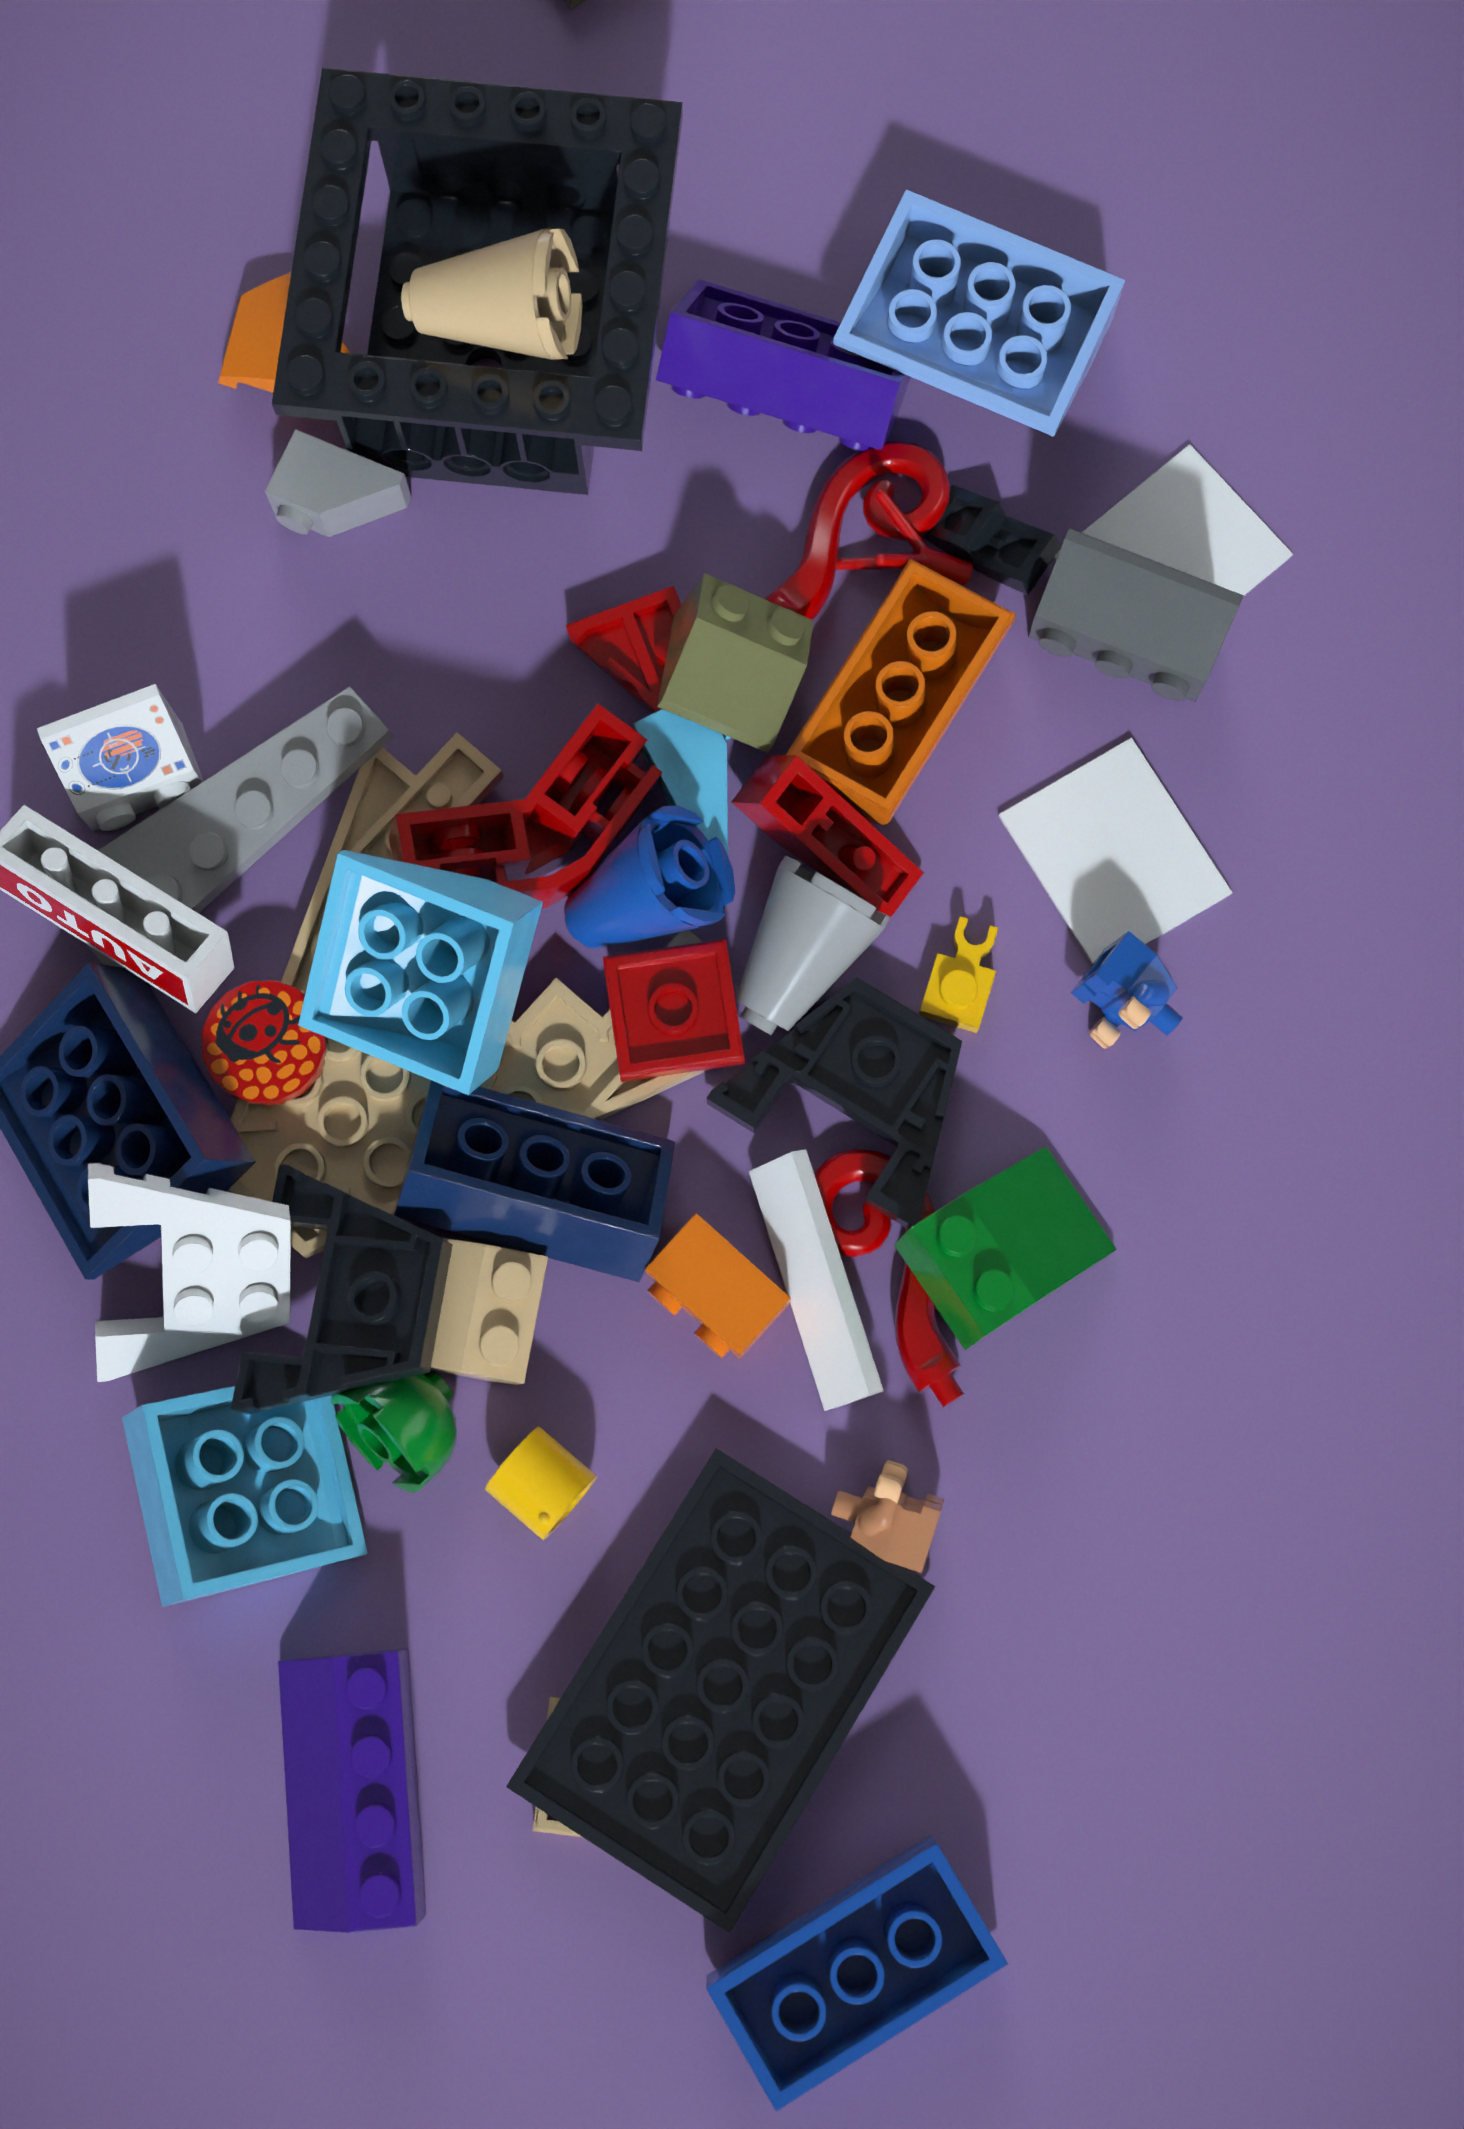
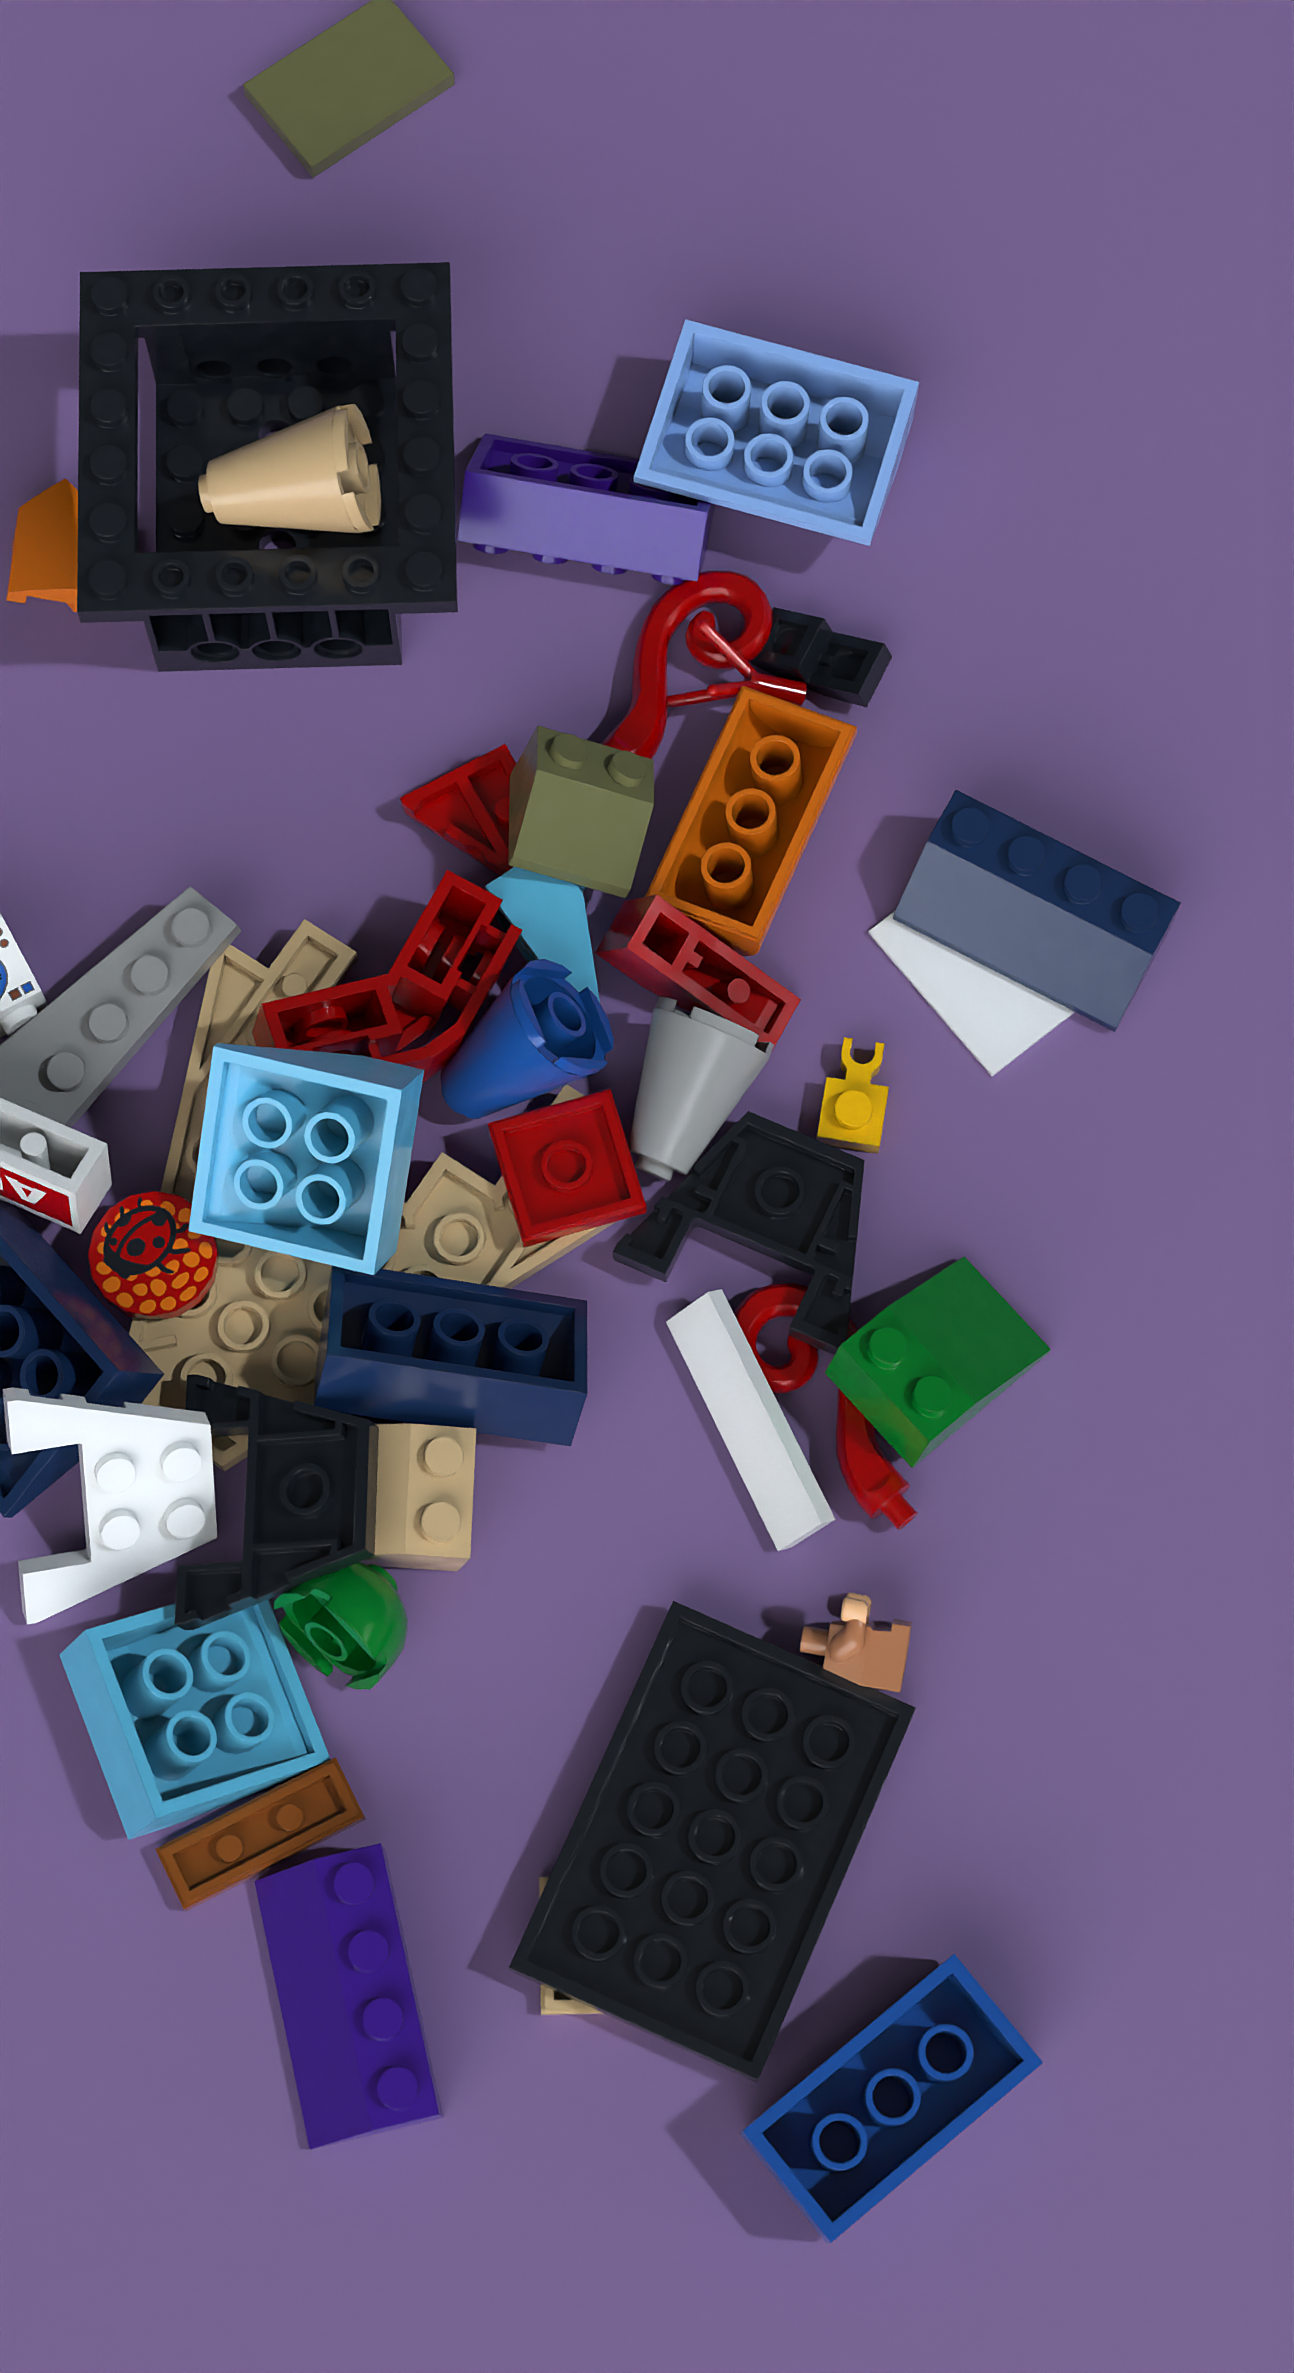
camera: 10 degrees left, 5 degrees down
light grey slope [265,429,412,537] -> none
yellow piece [485,1426,597,1540] -> none
orange brick [645,1213,791,1360] -> none
dark grey slope [1028,528,1244,702] -> none
white piece [1054,444,1293,596] -> none
blue piece [1071,931,1183,1049] -> none
none -> dark orange tile [155,1757,366,1911]
none -> dark blue slope [893,790,1181,1032]

